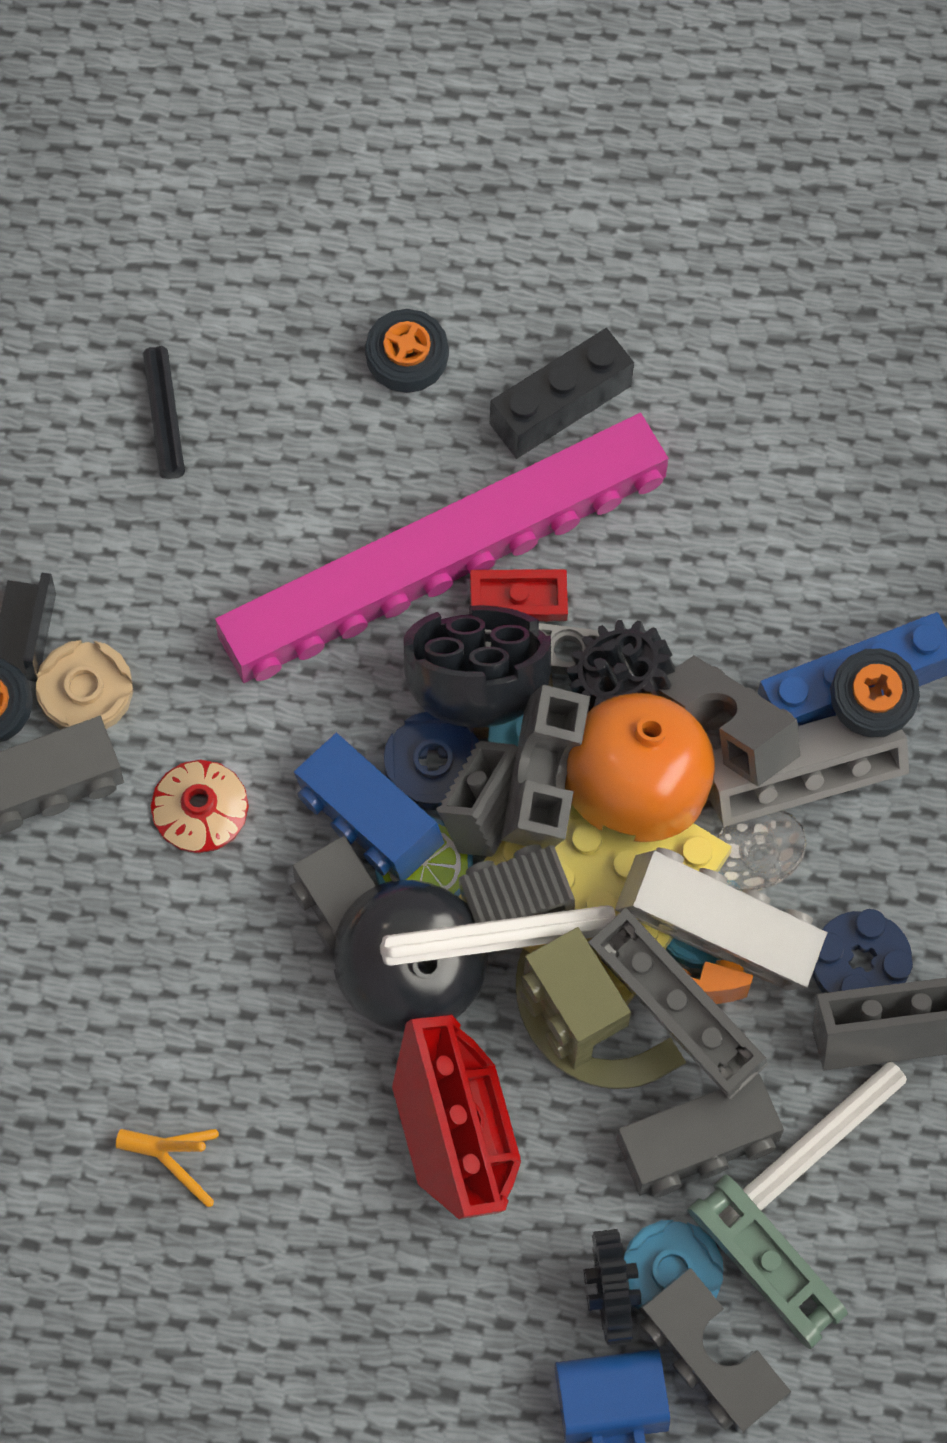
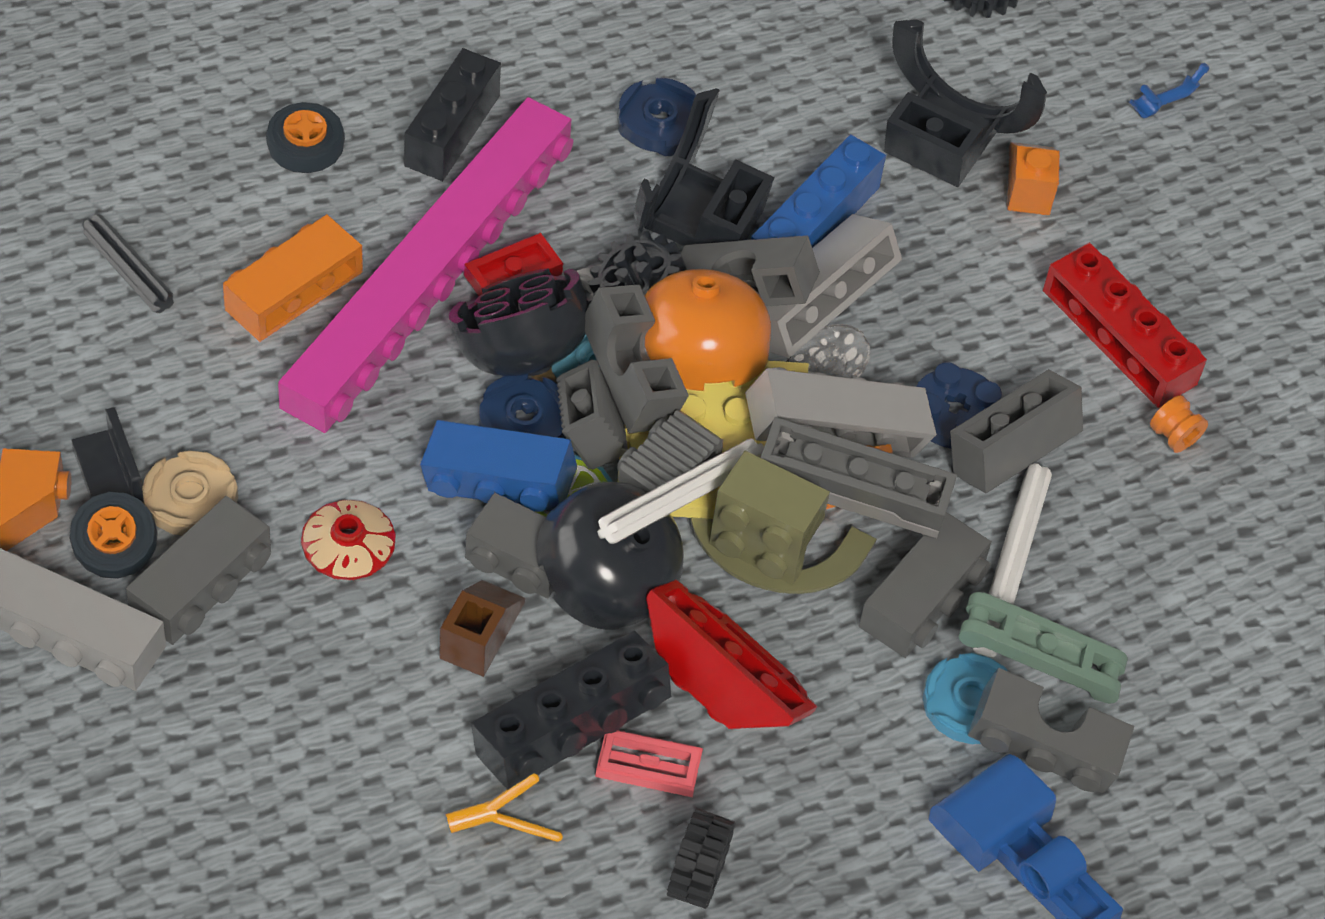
camera: 35 degrees left, 15 degrees down
black gear [583,1229,641,1345] -> none
black wheel [830,648,920,737] -> none
none -> orange brick [223,214,363,342]
none -> reddish brown slope [440,580,525,677]
none -> black brick [471,630,672,790]
none -> coral tile [595,730,703,798]
none -> dark blue plate [618,78,696,156]
none -> black piece [634,88,775,246]
none -> black tyre [667,808,736,909]

